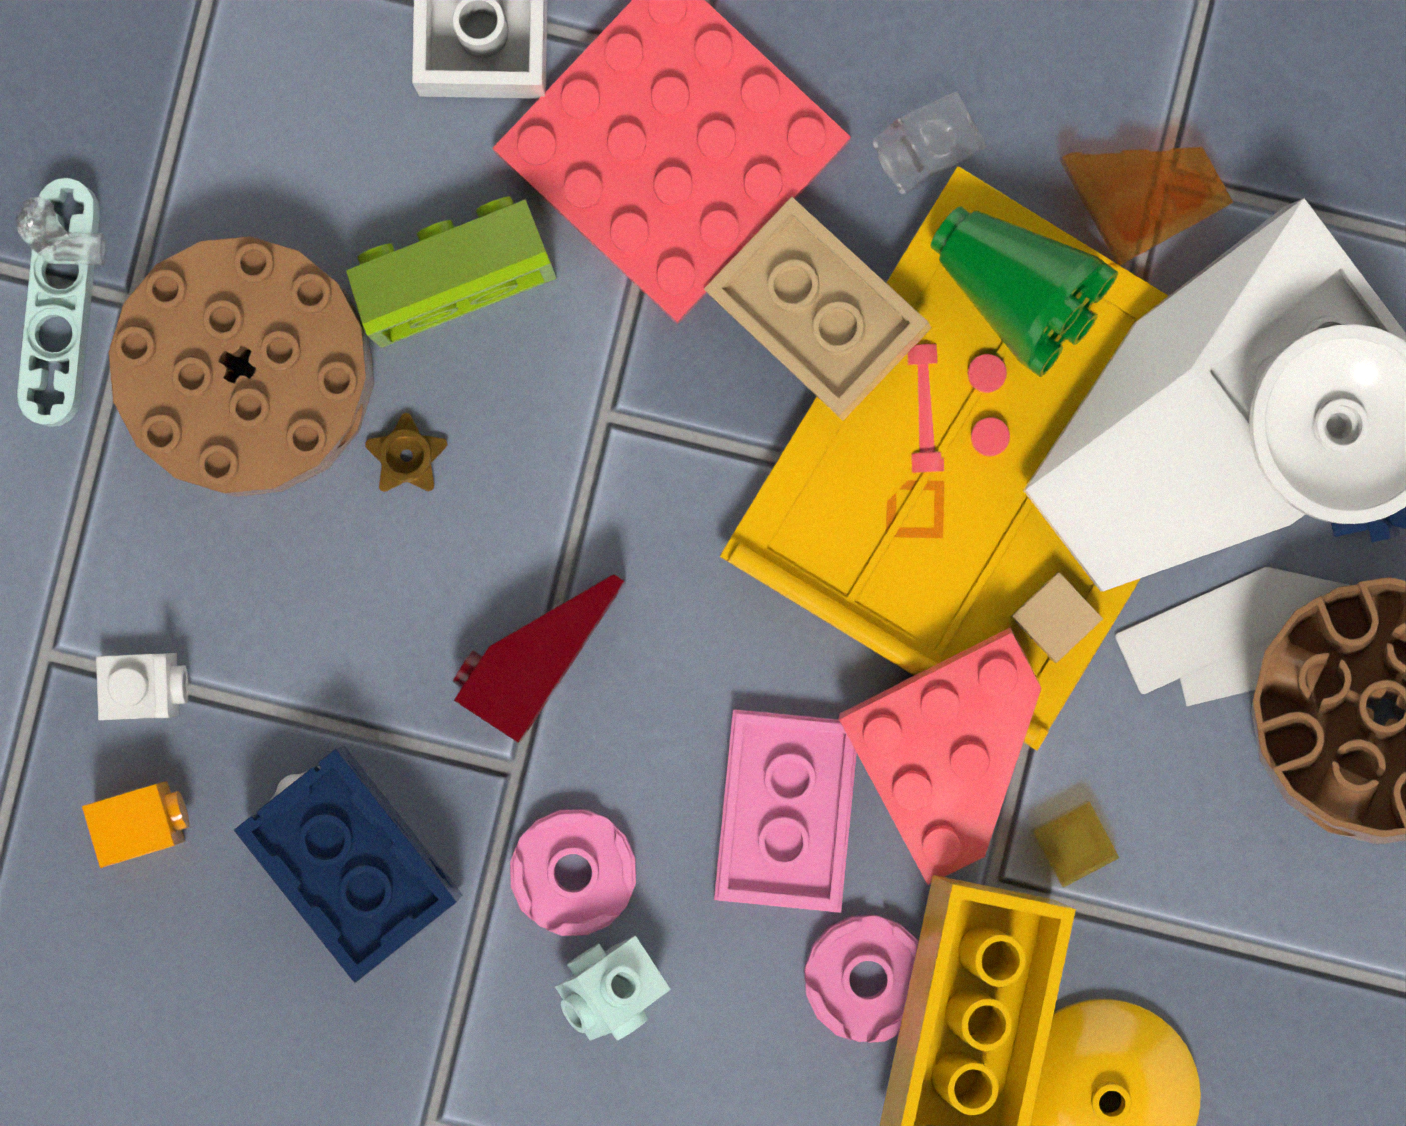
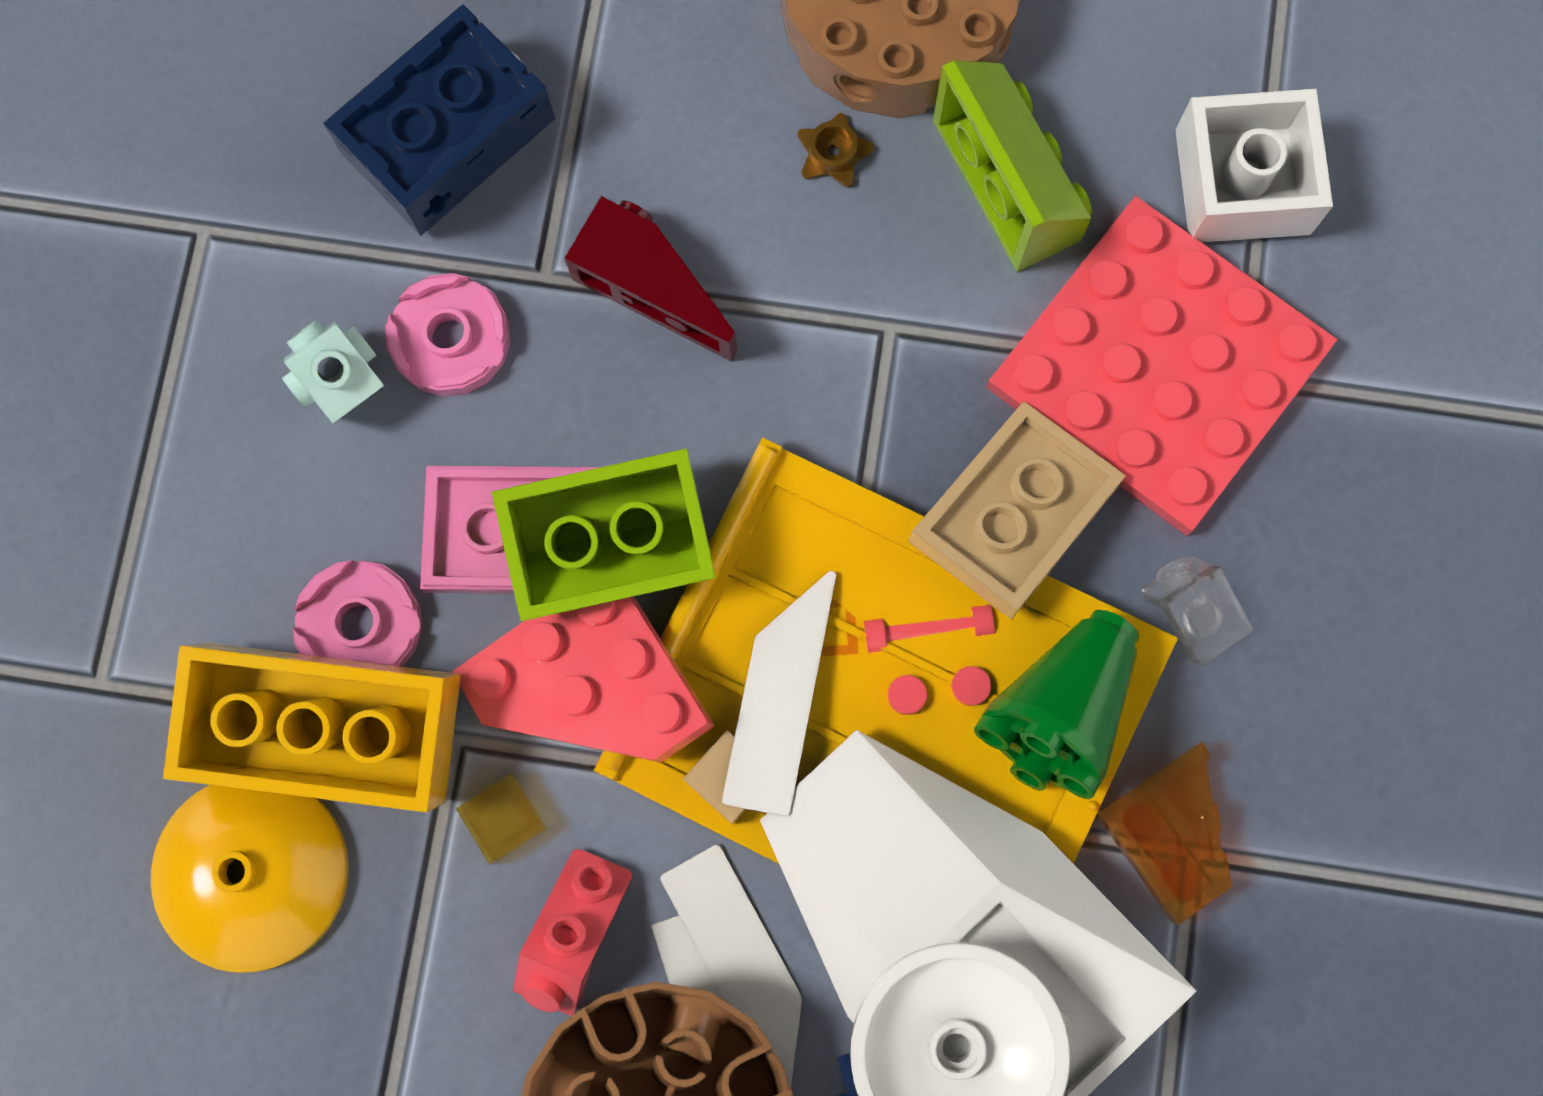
camera: 90 degrees right, 10 degrees down
none -> lime slope [491,448,716,622]
none -> coral bracket [513,849,632,1016]
none -> white sticker [722,571,836,816]

